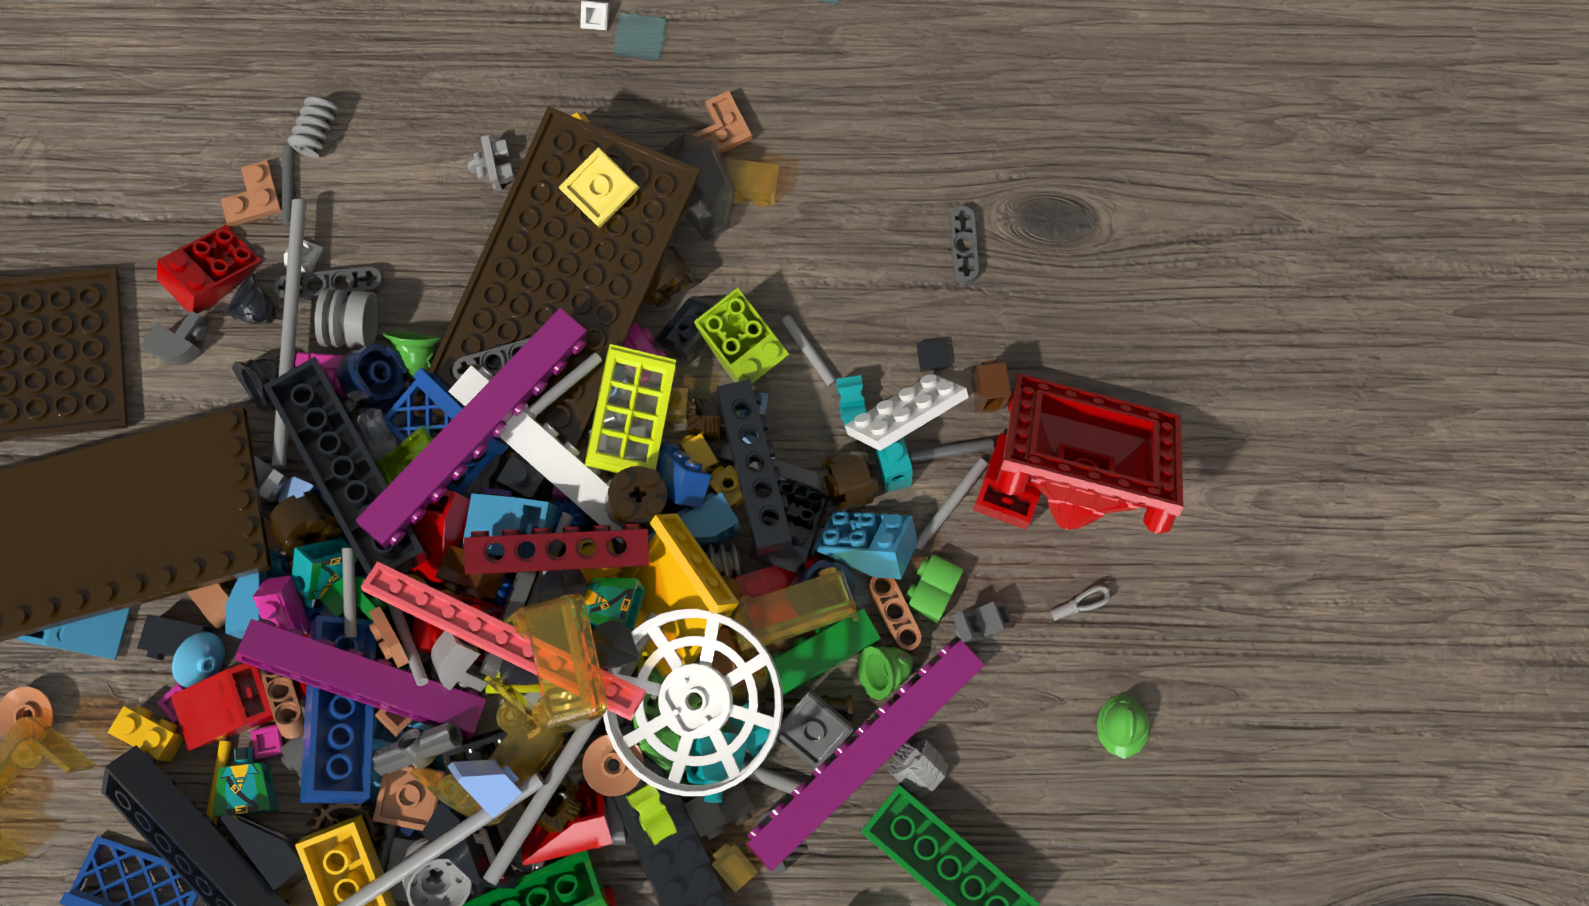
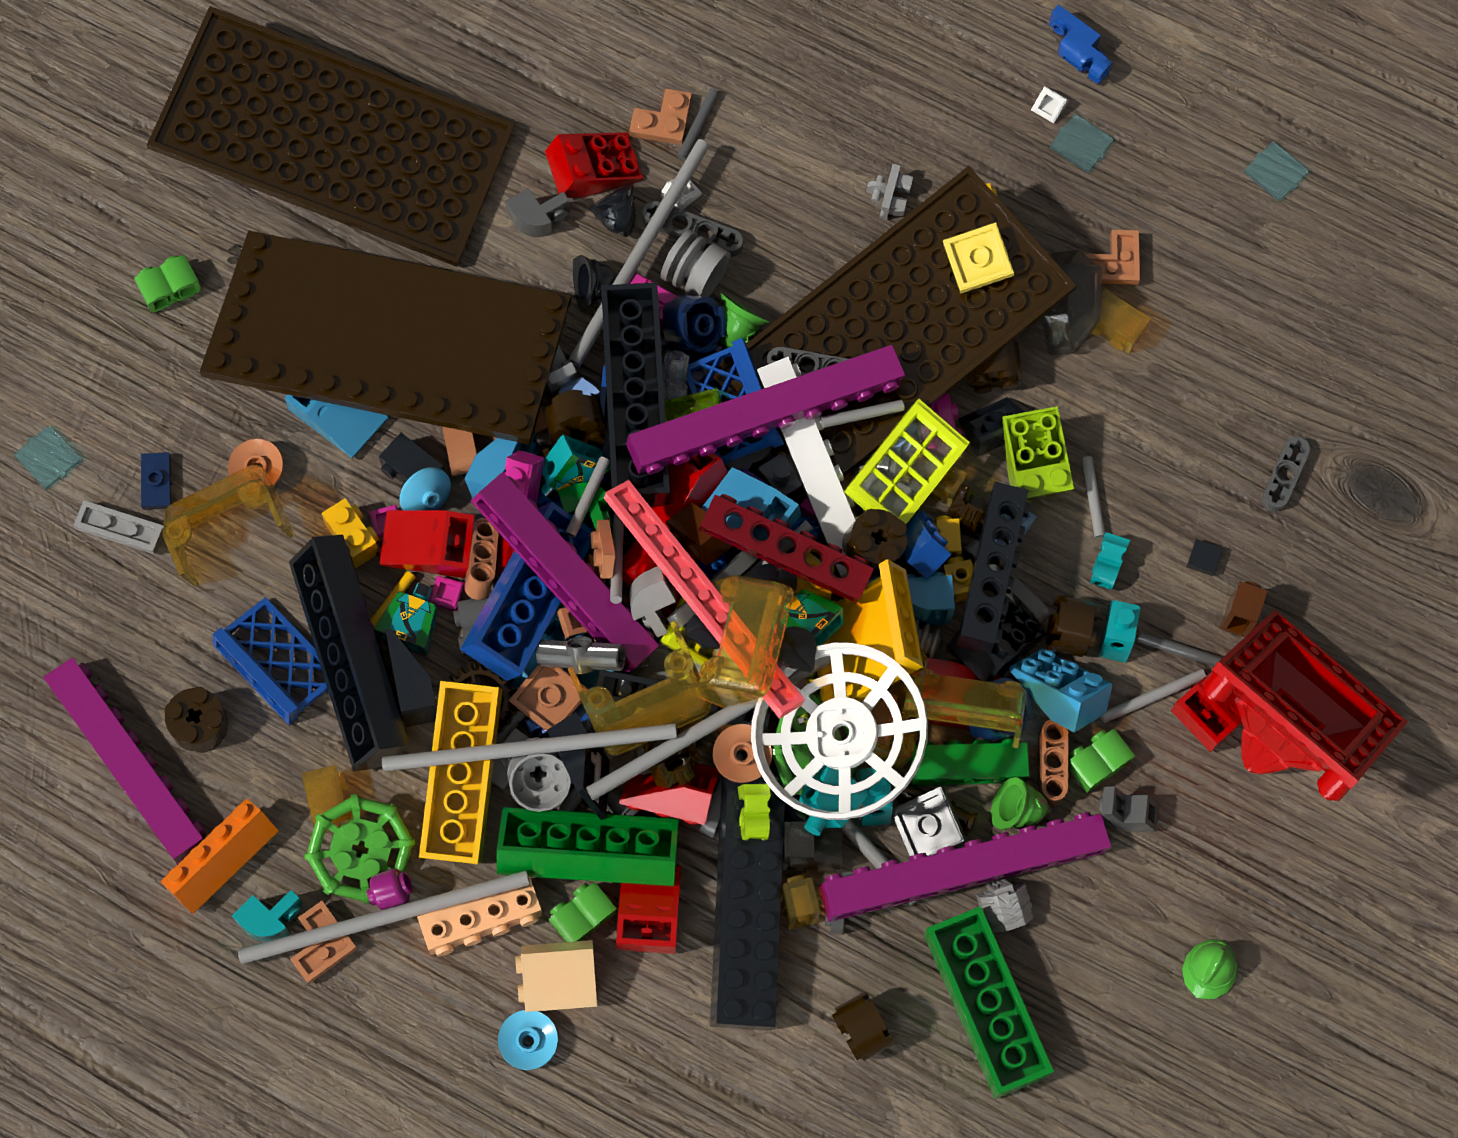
camera: 25 degrees right, 5 degrees down
light grey piece [287,97,339,158] -> none
light blue slope [447,760,522,818] -> none
white plate [845,374,969,451] -> none
light grey piece [1050,585,1110,621] -> none

